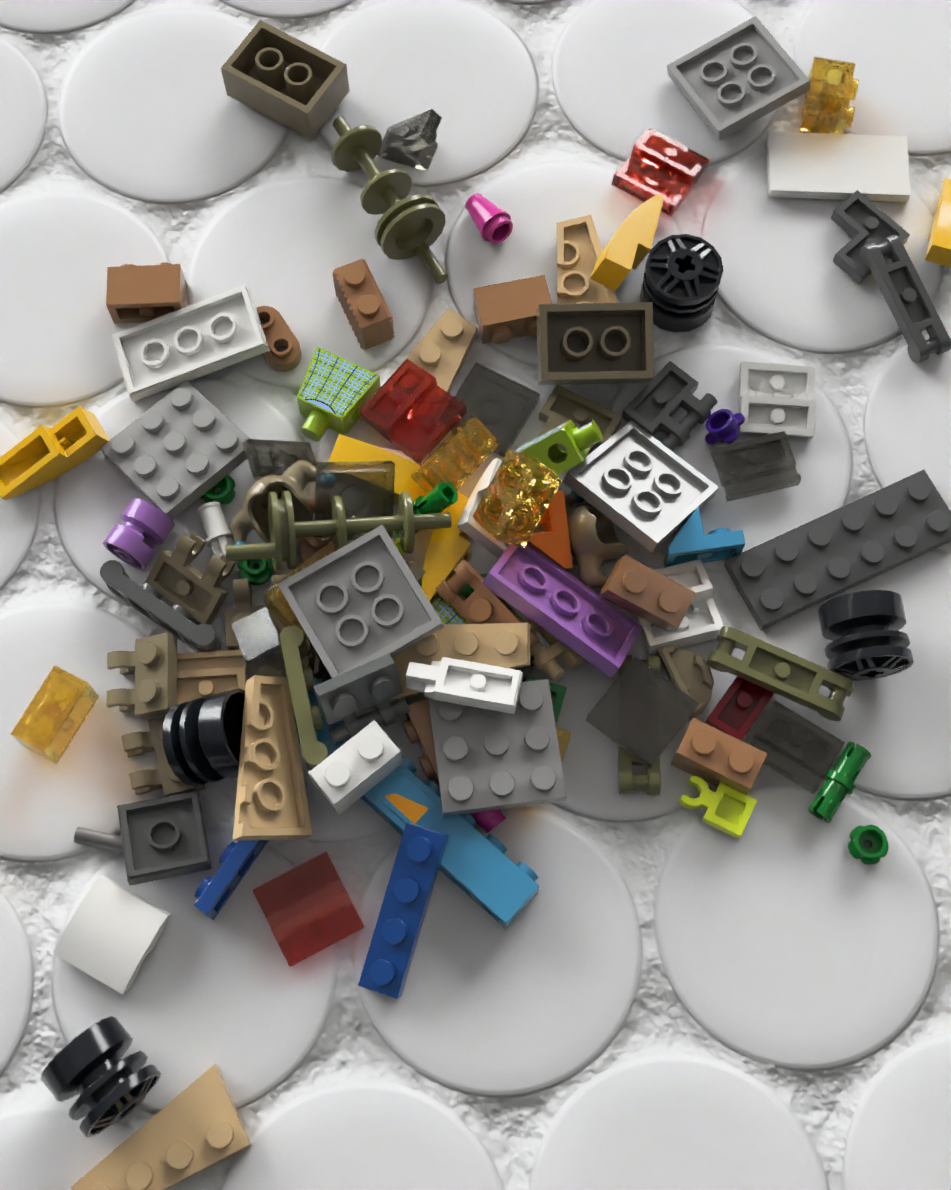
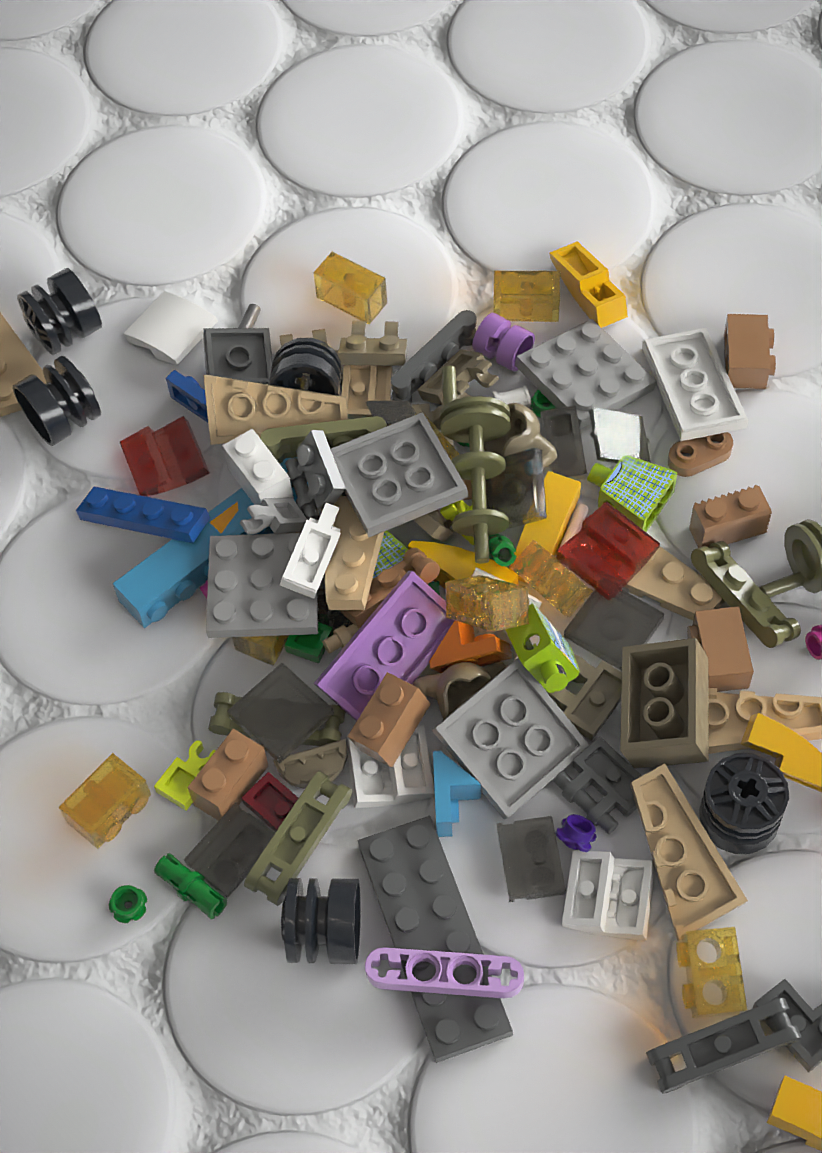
camera: 100 degrees right, 10 degrees down
none -> black wheel [12,356,101,446]
none -> clear yellow brick [58,753,152,849]
none -> light grey plate [240,497,307,534]
none -> lavender beam [365,947,524,998]
none -> clear yellow brick [494,270,560,322]
none -> clear smoke piece [589,407,651,463]
none -> tan wing [630,763,748,941]
none -> clear yellow brick [676,927,747,1018]
none -> olive plate [691,541,801,648]

